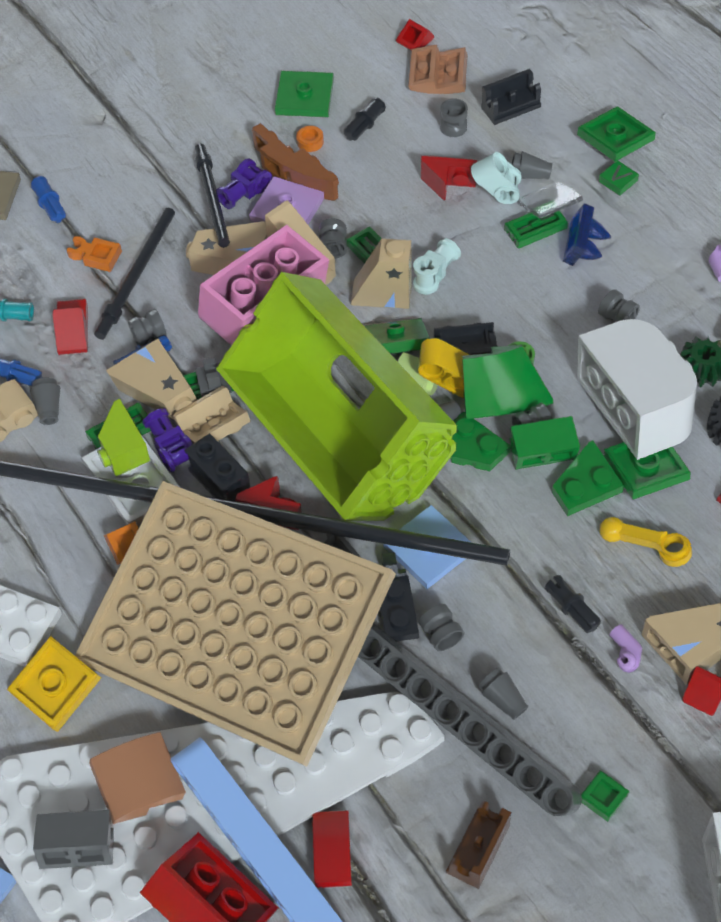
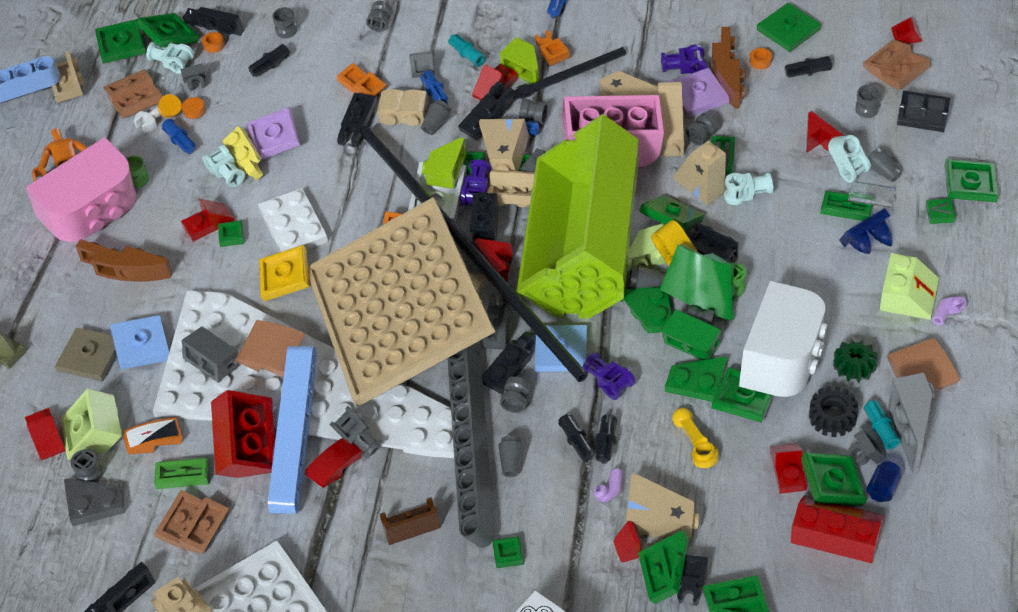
camera: 45 degrees right, 5 degrees down
black bar [195,143,230,248] -> none
dark grey wheel [598,289,640,323] -> none
none -> dark grey connector [329,406,383,459]
none -> black hinge [458,81,515,141]
none -> lime slope [499,37,539,84]
none -> black axle [558,413,595,461]
none -> dark purple connector [582,353,636,400]
none -> yellowish green slope [880,253,939,320]

